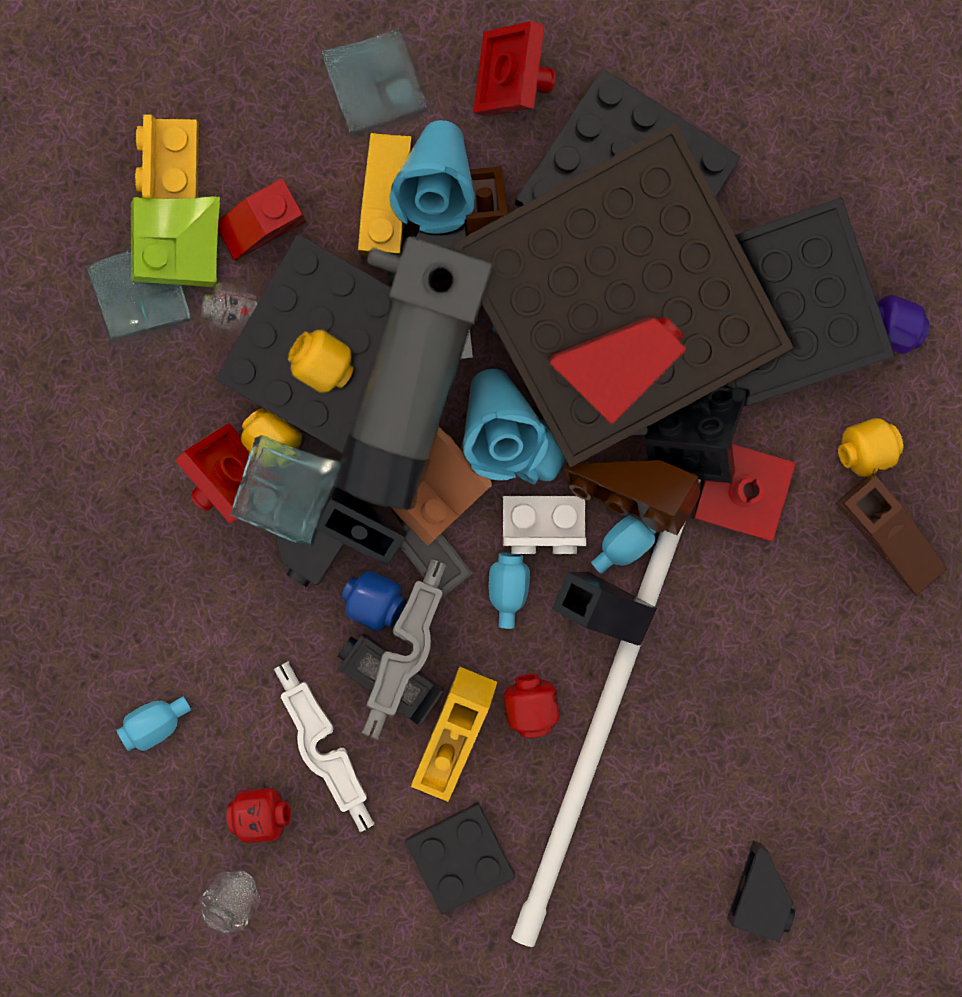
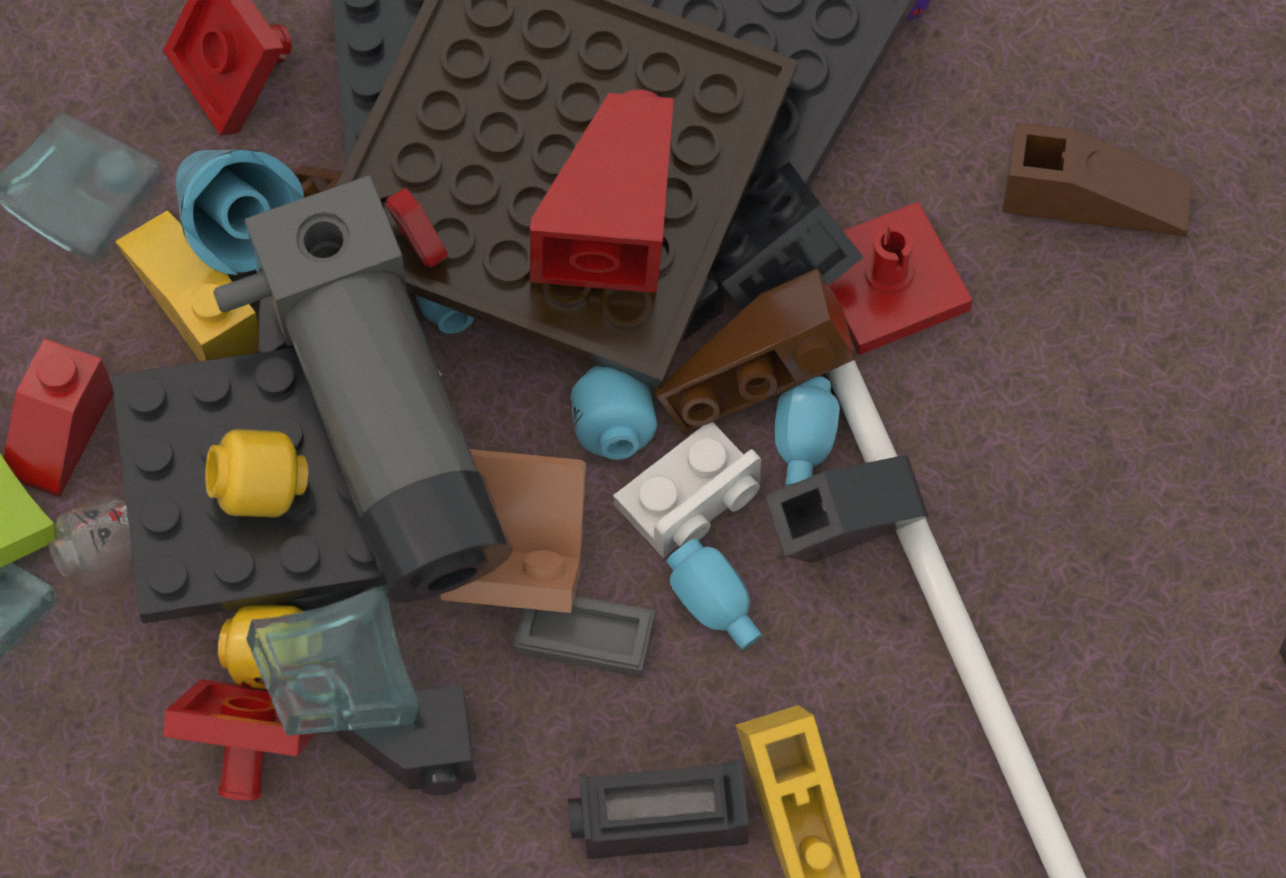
camera: 40 degrees left, 25 degrees down
black slope [314,485,407,566] -> none
blue head [342,571,406,631] -> none
light grey piece [362,560,447,740] -> none
medium azure cone [463,369,548,480] -> none
red head [503,673,560,738] -> none
yellow head [838,418,903,477] -> none
none -> red tile [385,188,449,269]

